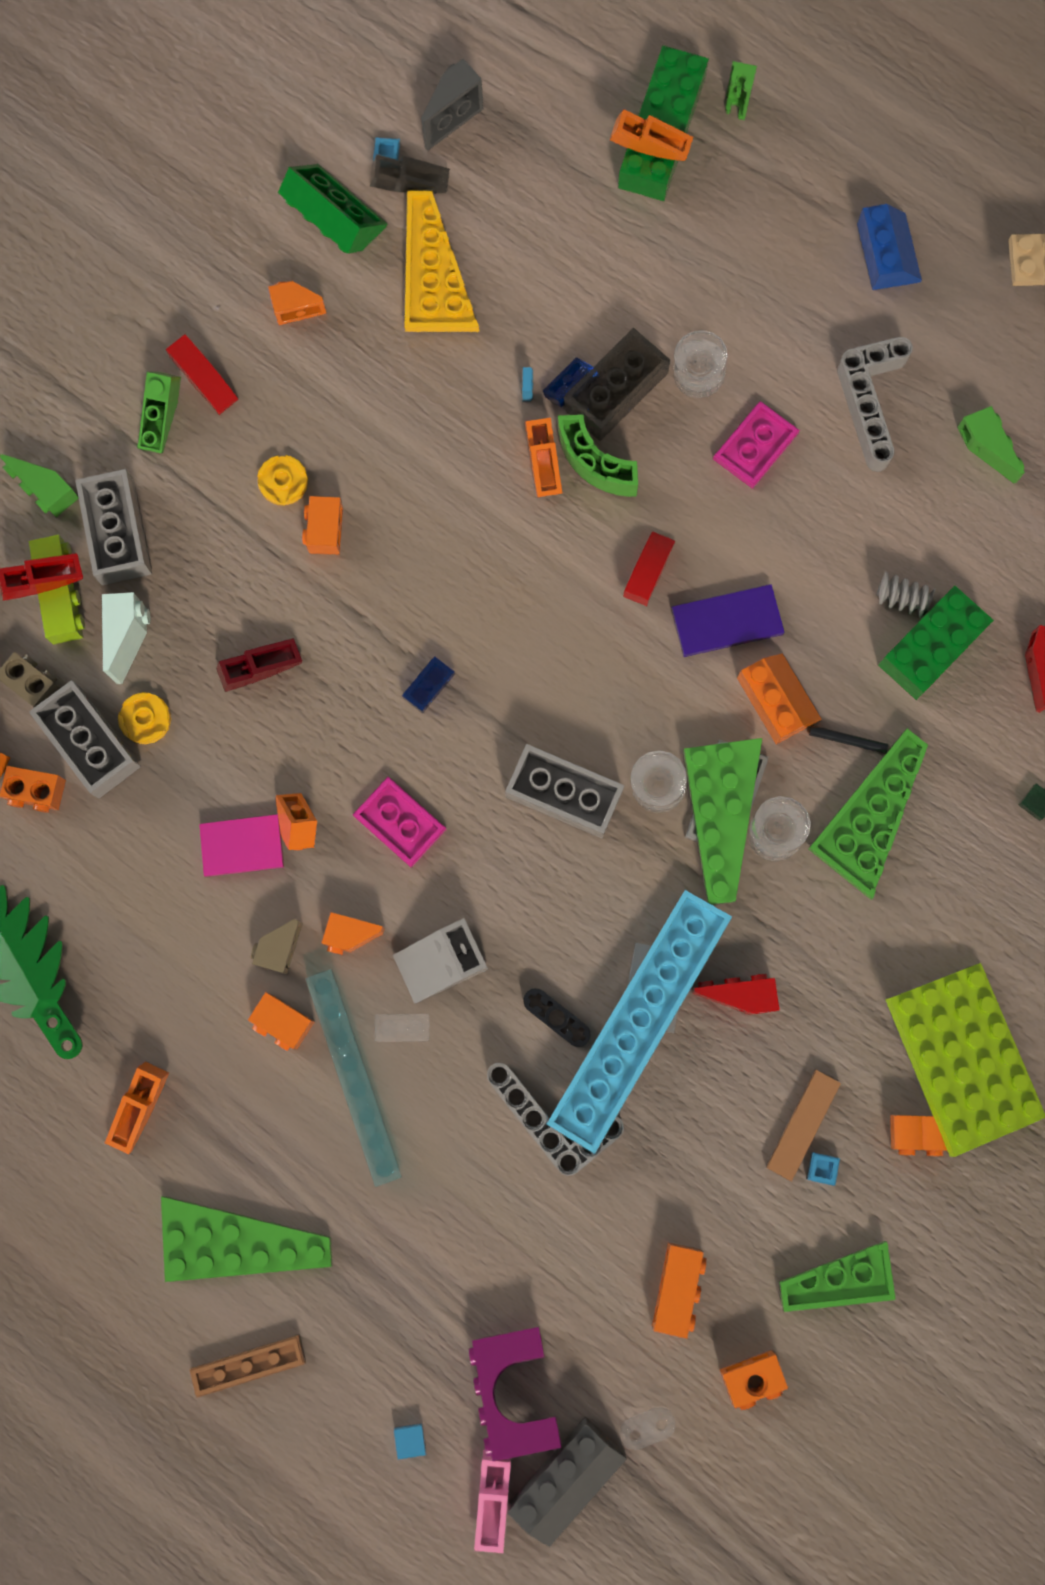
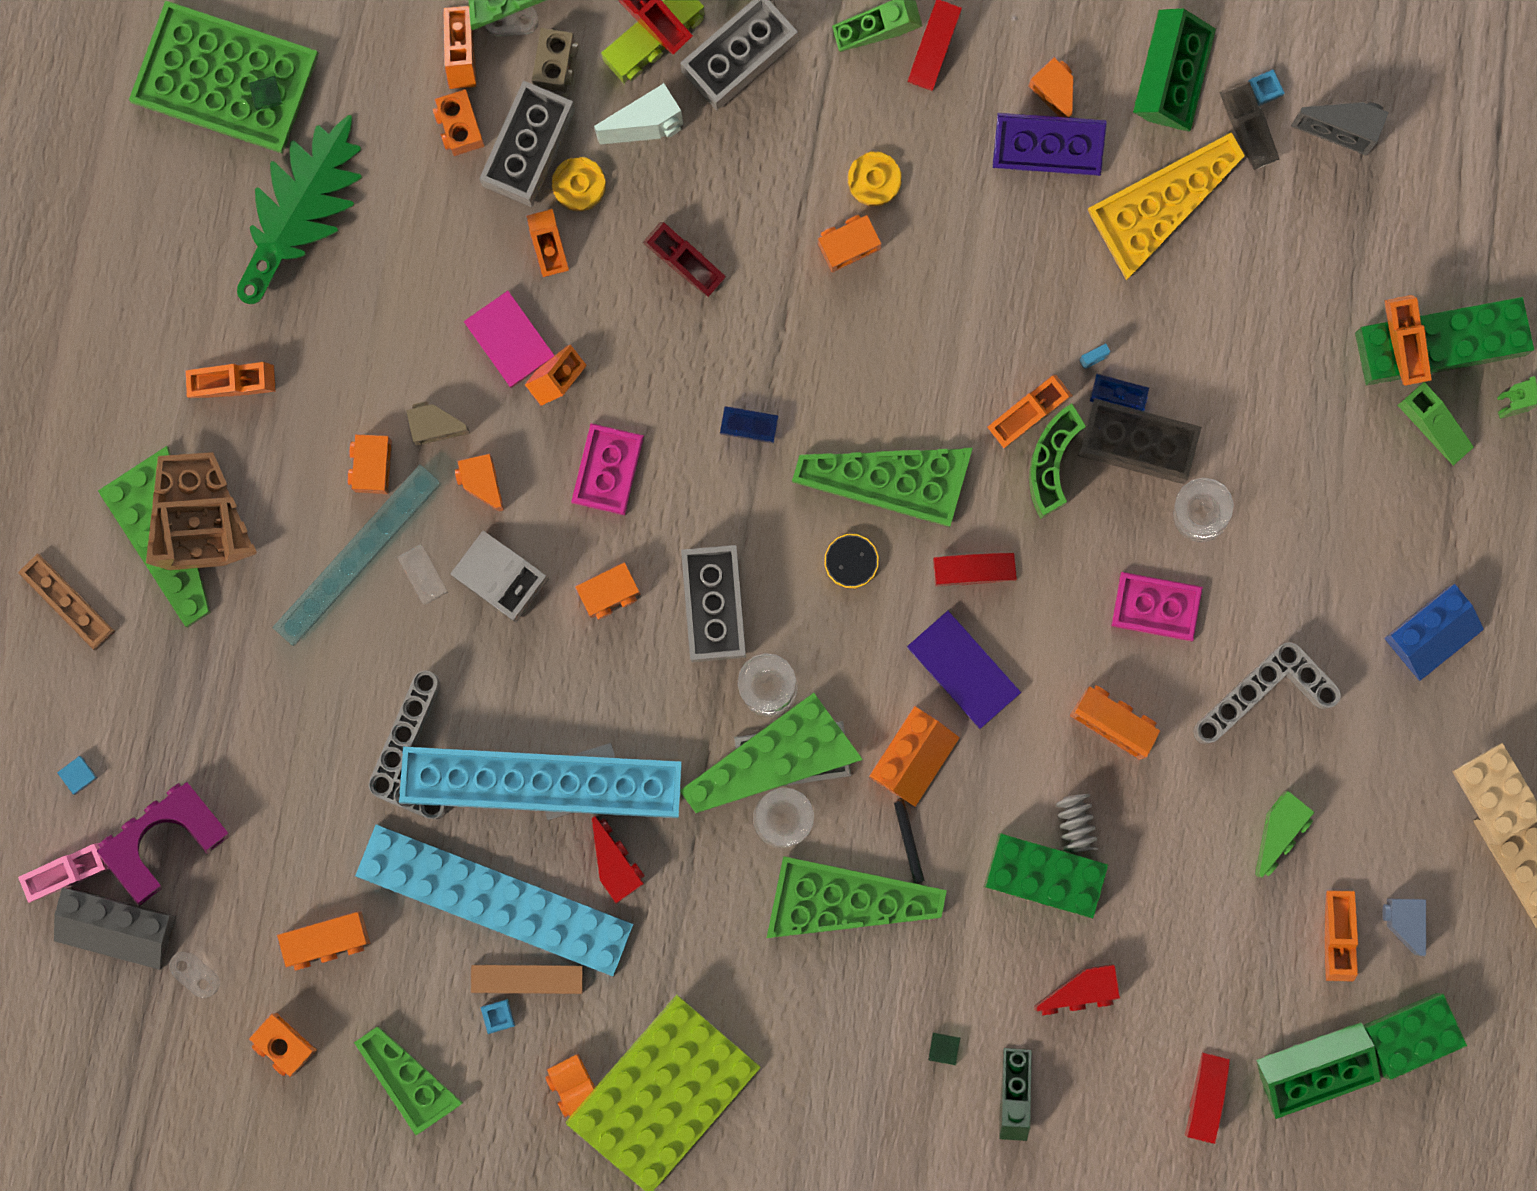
camera: 65 degrees right, 5 degrees up
black beam [523,988,591,1047] -> none
none -> medium nougat wedge [146,452,257,570]
none -> medium azure plate [355,824,634,976]
none -> orange slope [527,209,569,277]
none -> orange brick [575,562,640,620]
none -> bright green wing [792,448,973,527]
none -> black tile [824,534,879,589]
none -> dark purple tile [992,113,1107,176]
none -> orange slope [1070,685,1160,760]
none -> bright green slope [1397,382,1474,466]

